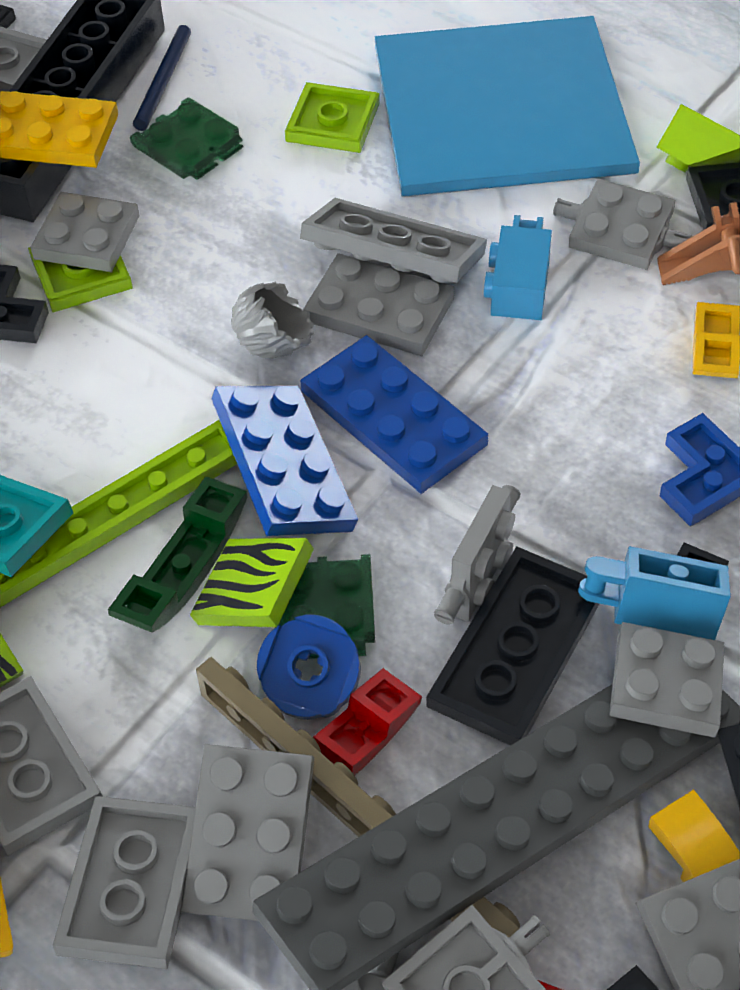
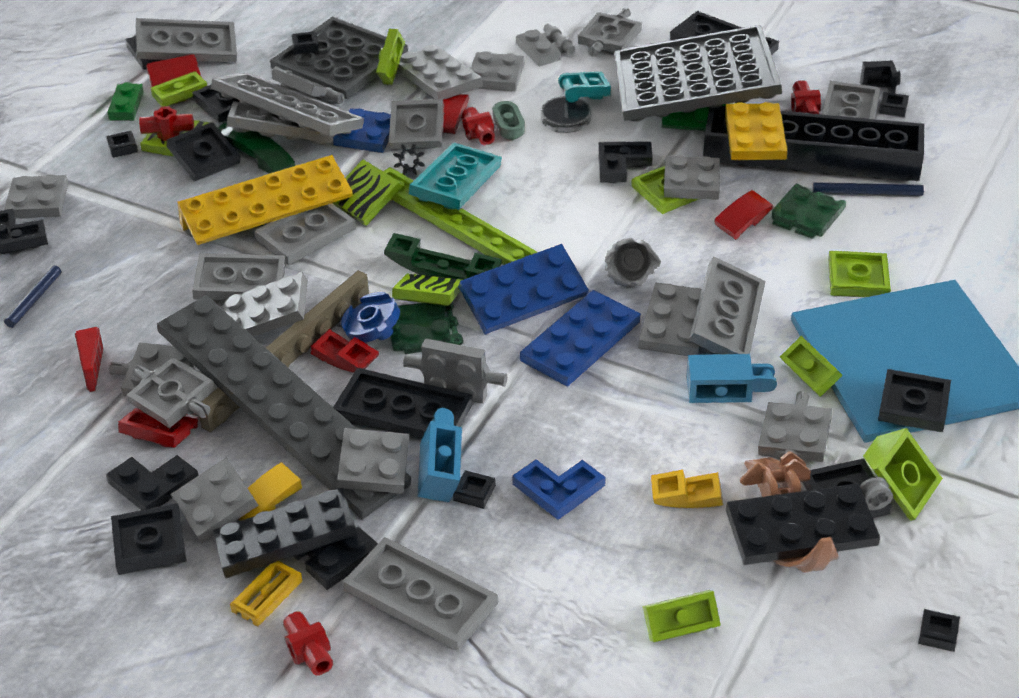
camera: 80 degrees right, 10 degrees down
none -> red slope [714,190,774,240]
none -> lime plate [780,336,843,397]
none -> black plate [878,369,951,433]

